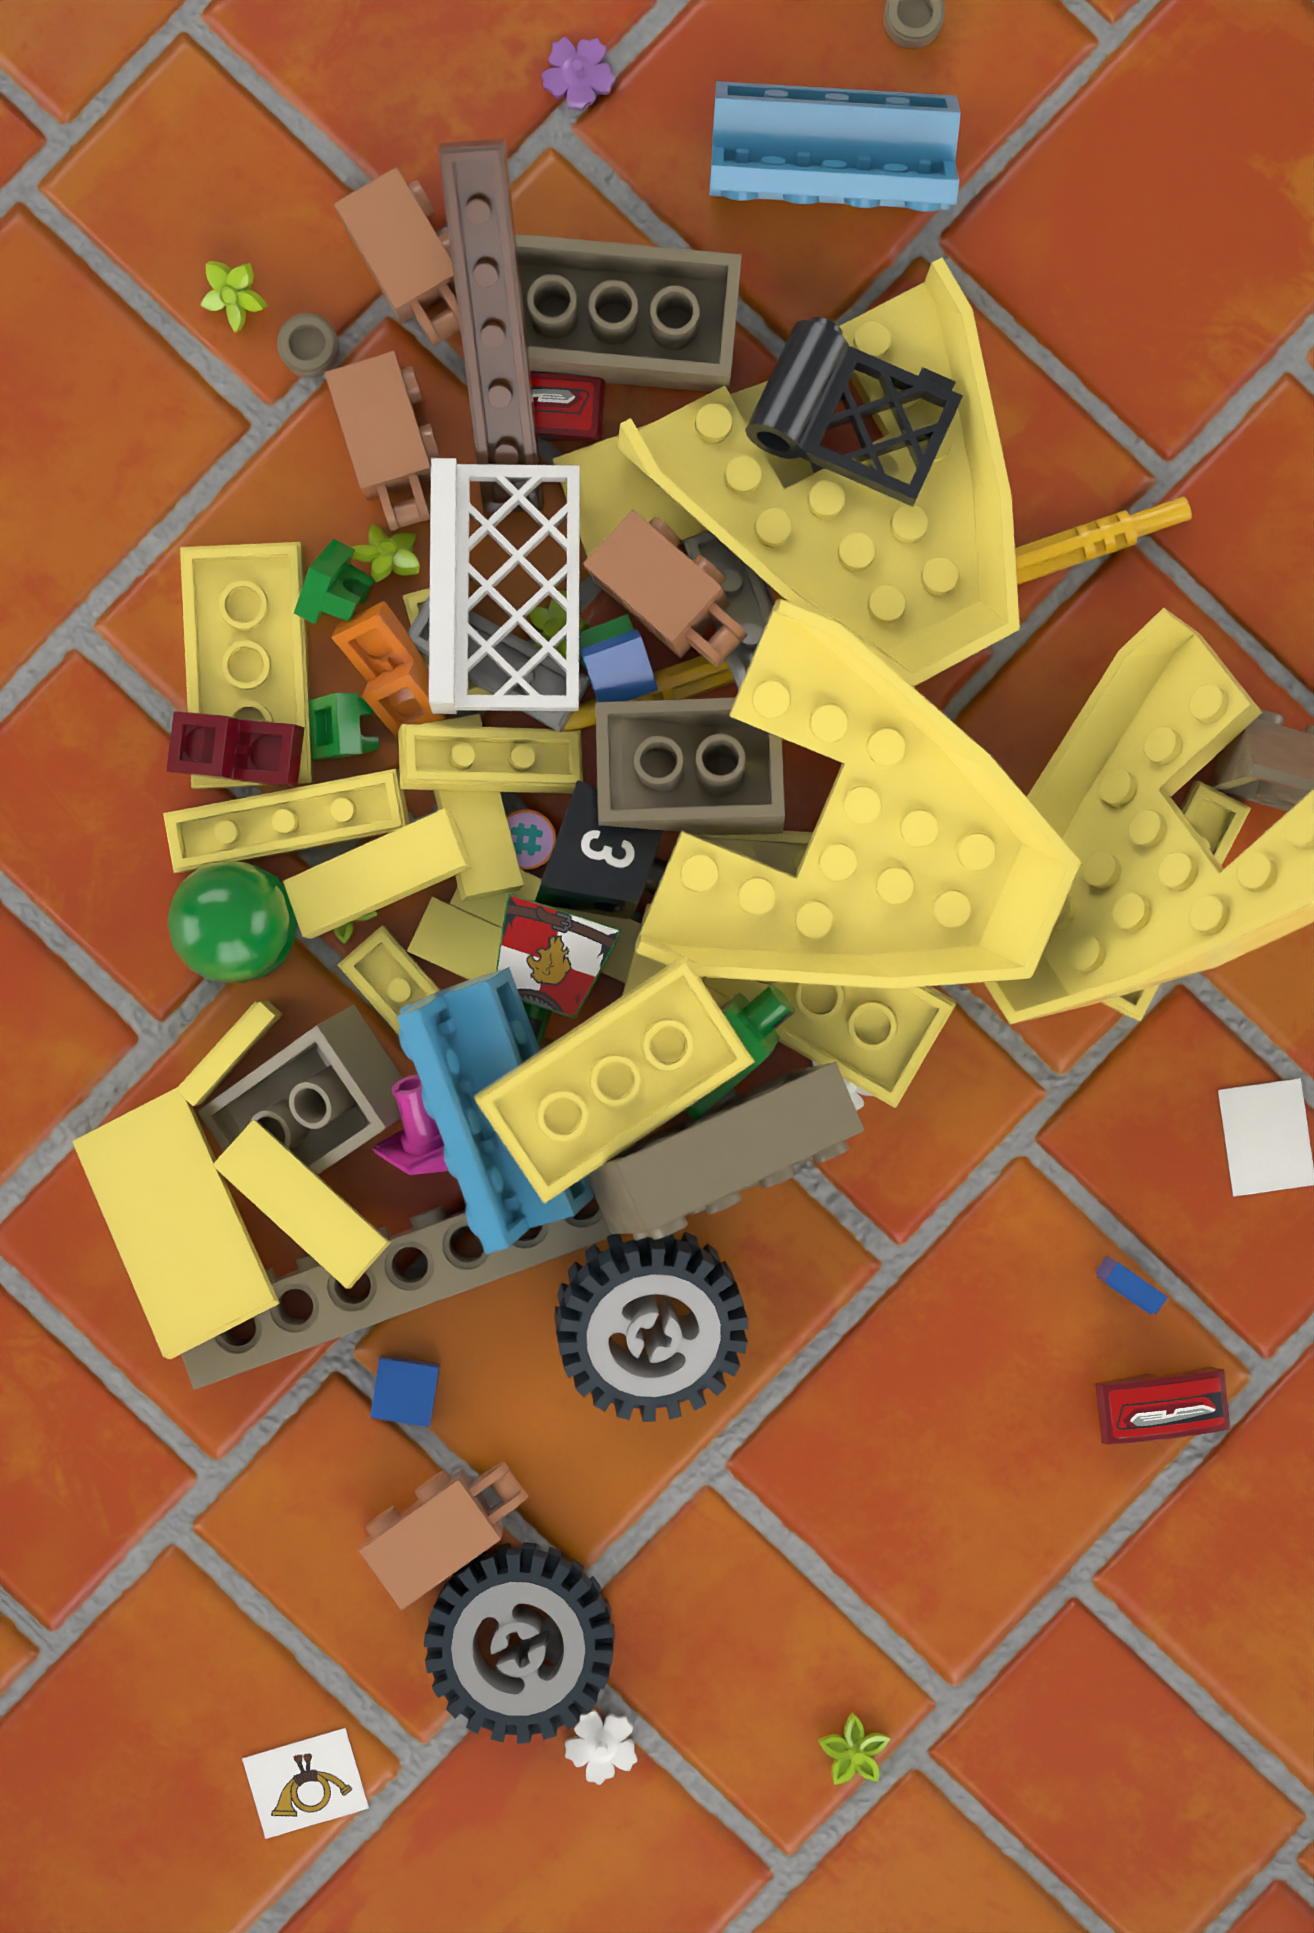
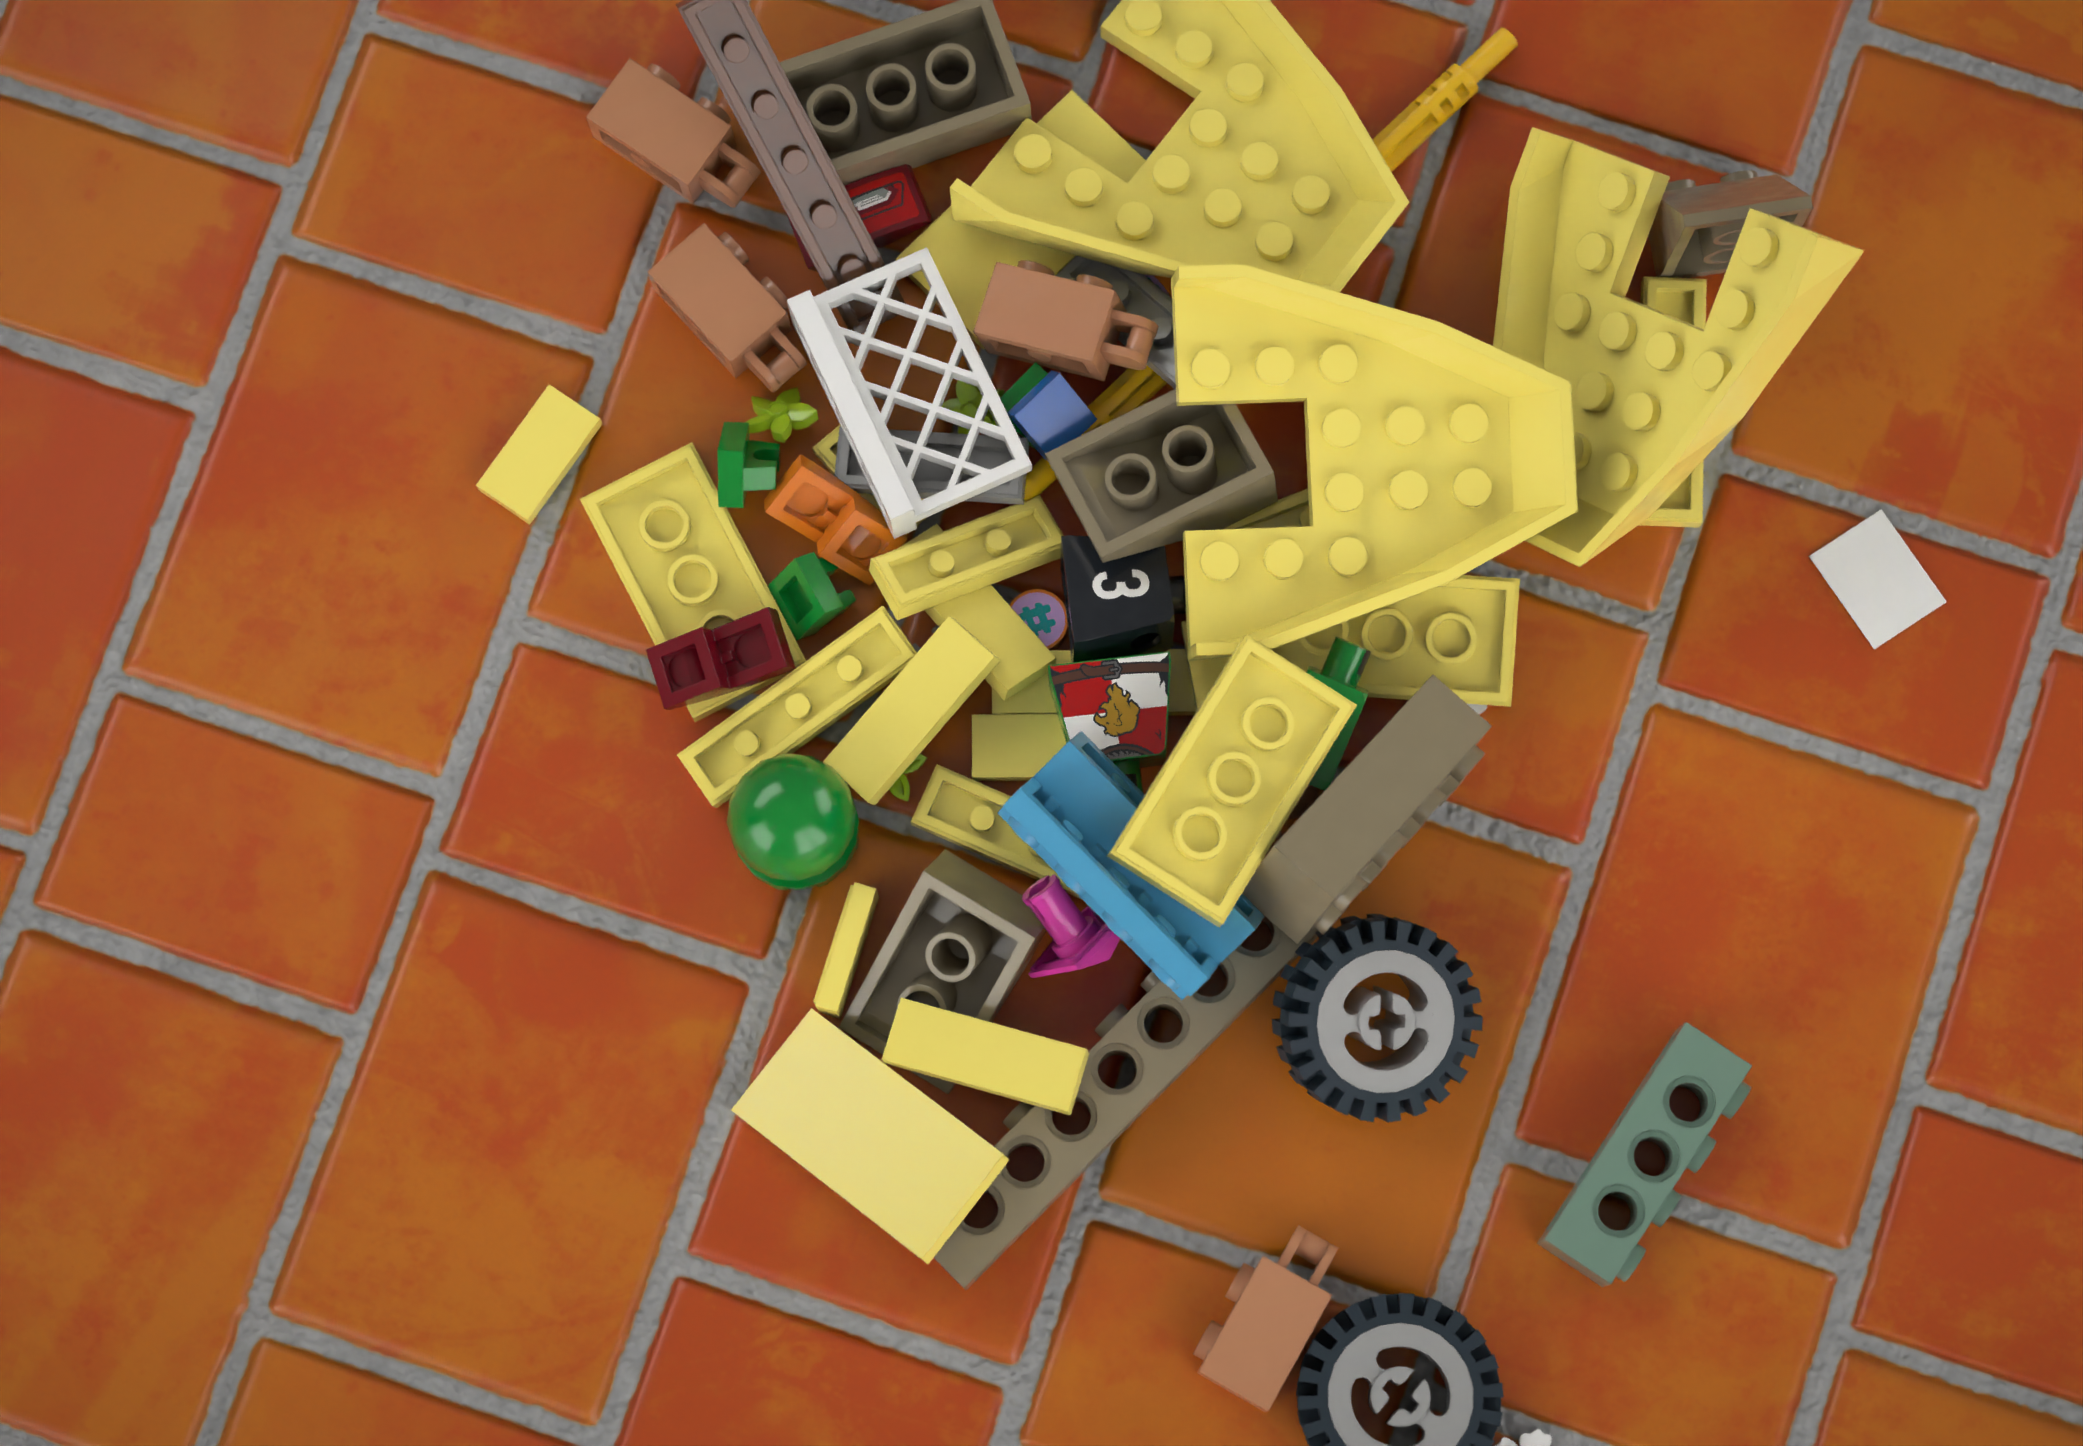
camera: 25 degrees left, 10 degrees down
lime plant [201,261,268,333] -> none
dark tan tile [277,313,340,378] -> none
blue tile [370,1355,441,1427] -> none
black piece [745,317,963,507] -> none
lime plant [818,1712,891,1785] -> none
blue tile [1095,1256,1168,1315] -> none
slope [1095,1367,1230,1445] -> none
none -> light yellow tile [476,385,602,525]
none -> sand green brick [1537,1022,1752,1287]

